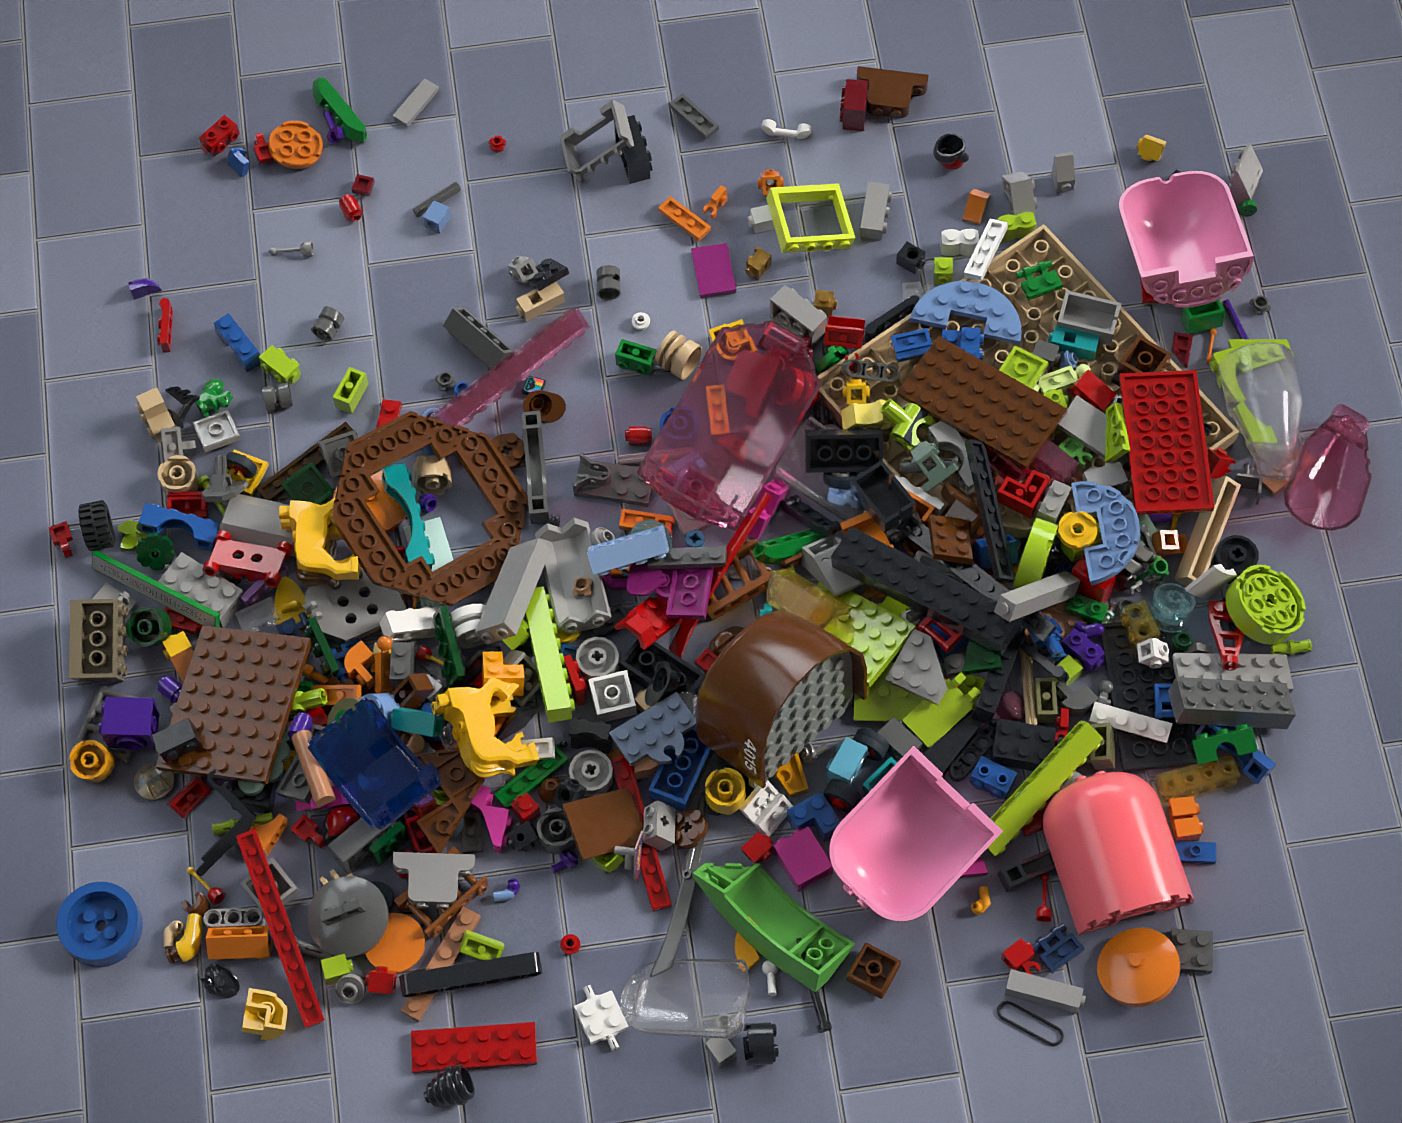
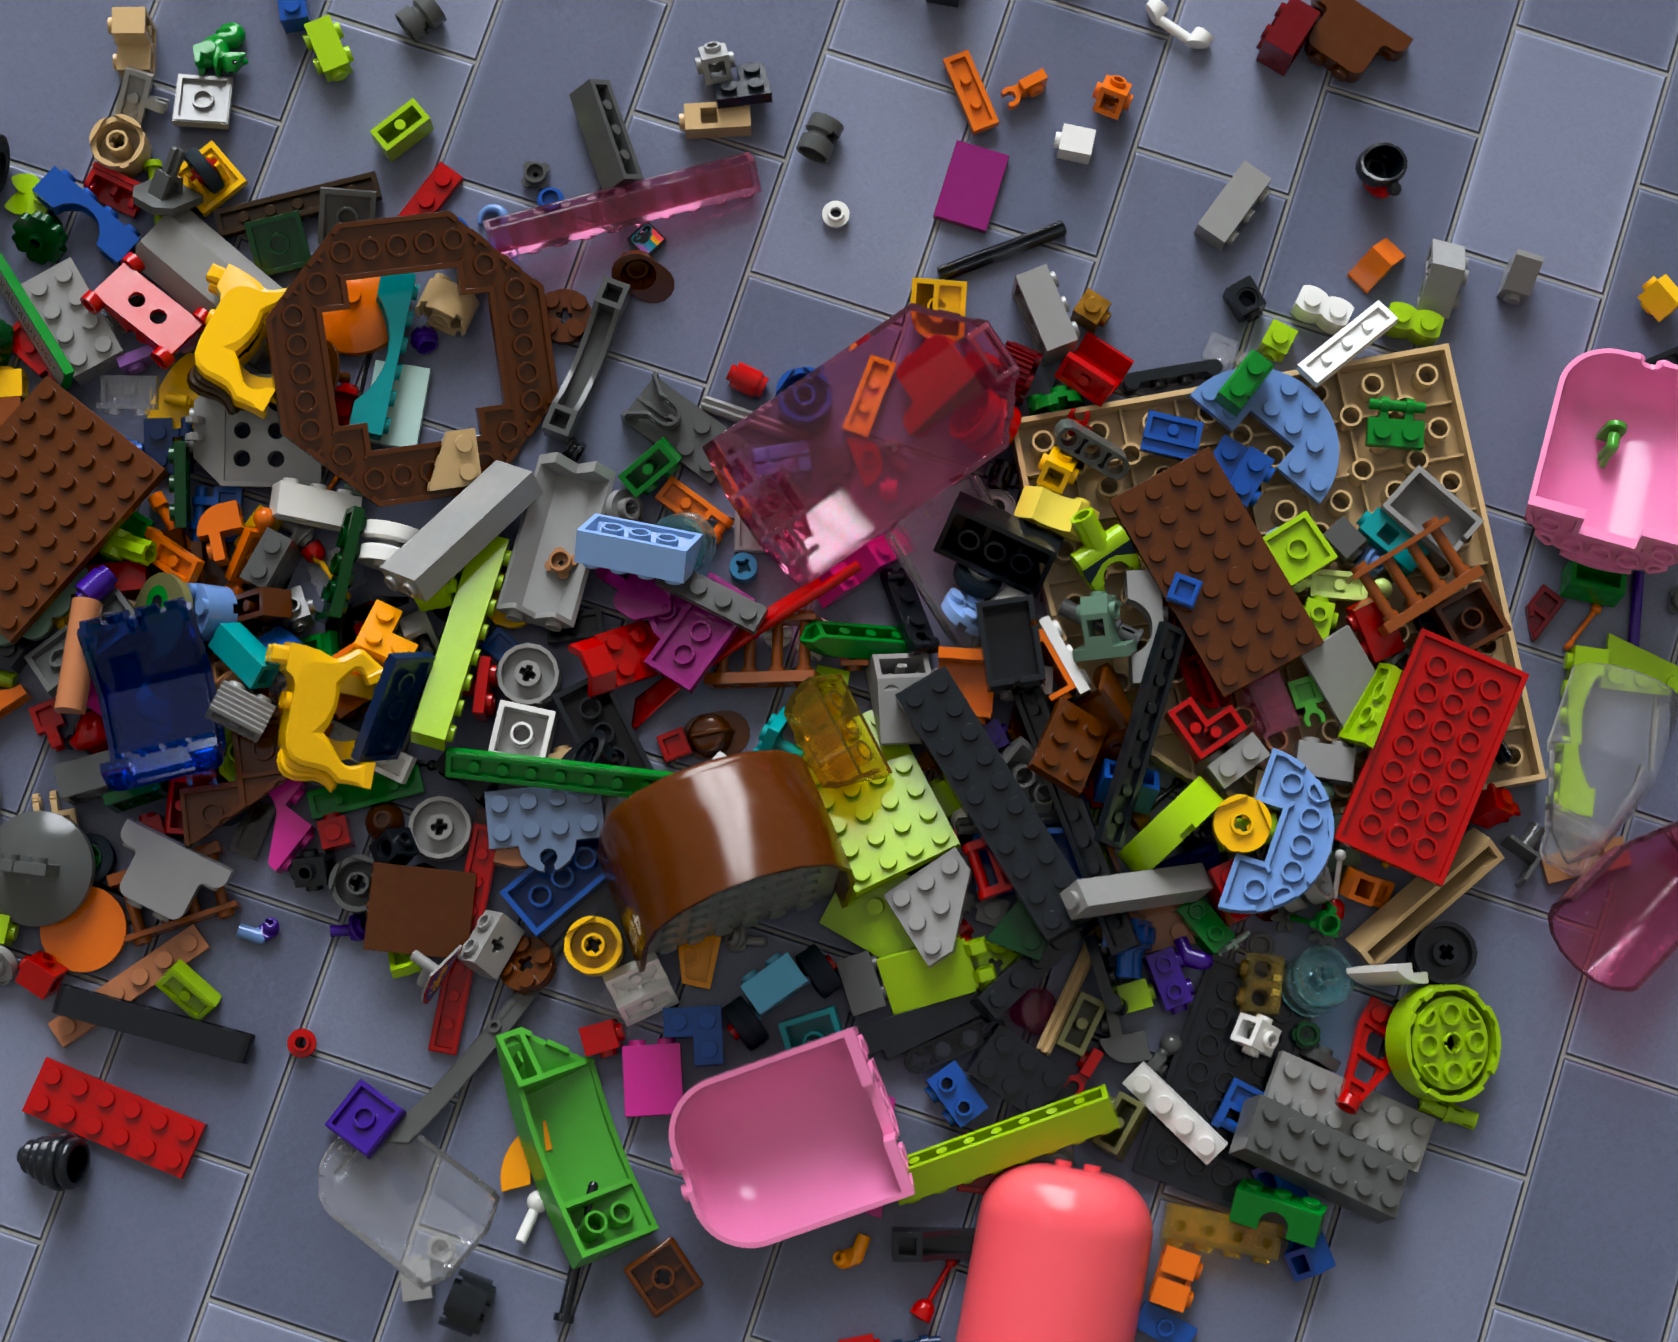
camera: 20 degrees right, 15 degrees up
black piece [165,386,200,428] -> none
dark grey wheel [262,382,293,411] -> none
white plate [574,985,629,1051] -> none
green brick [615,339,657,376] -> none
tan wheel [654,330,702,380] -> none
pearl gold brick [745,246,772,280] -> none
neon yellow window [766,184,855,253] -> none
none -> light grey brick [205,680,276,743]
none -> dark purple tile [324,1079,406,1159]
none -> dark blue plate [351,652,436,762]
none -> tan wing [427,428,481,491]
none -> green tile [445,746,675,798]
none -> green brick [617,436,682,498]
none -> black axle [937,221,1067,280]
none -> blue tile [1165,572,1203,610]
none -> green brick [1214,349,1275,417]
none -> dark orange fence [1346,516,1485,638]
none -> bright green piece [1596,420,1627,469]

